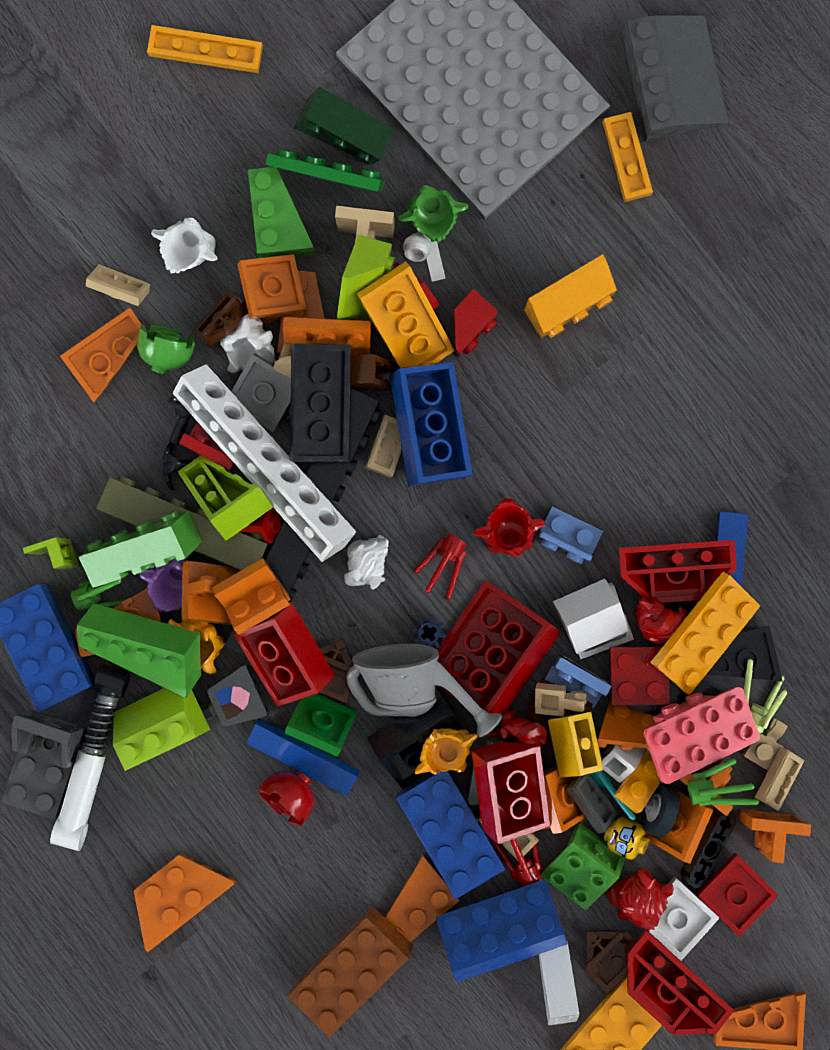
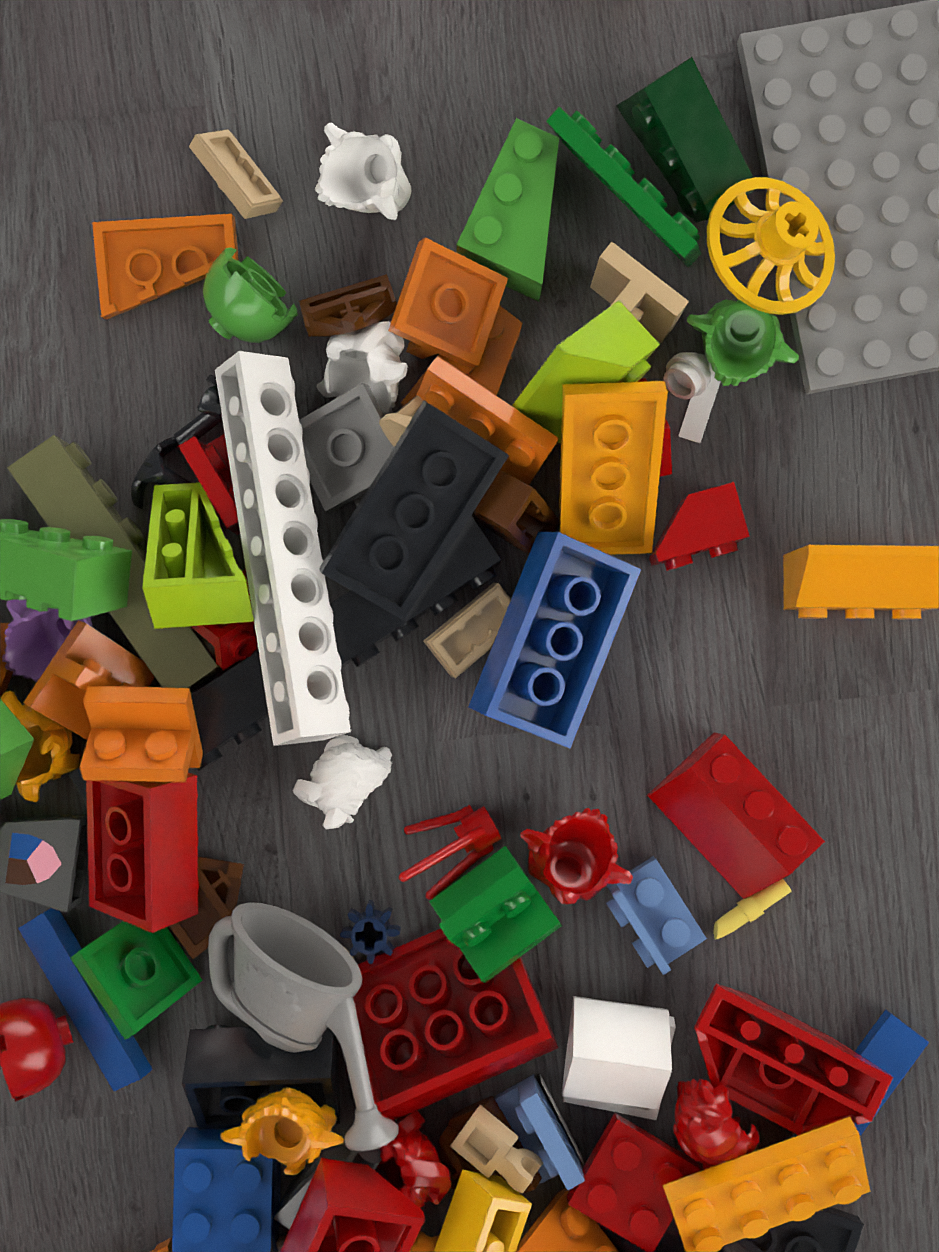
camera: 25 degrees right, 0 degrees up
none -> green bracket [429,846,562,983]
none -> red slope [647,732,825,899]
none -> yellow wheel [707,177,835,315]
none -> light yellow piece [713,879,792,940]

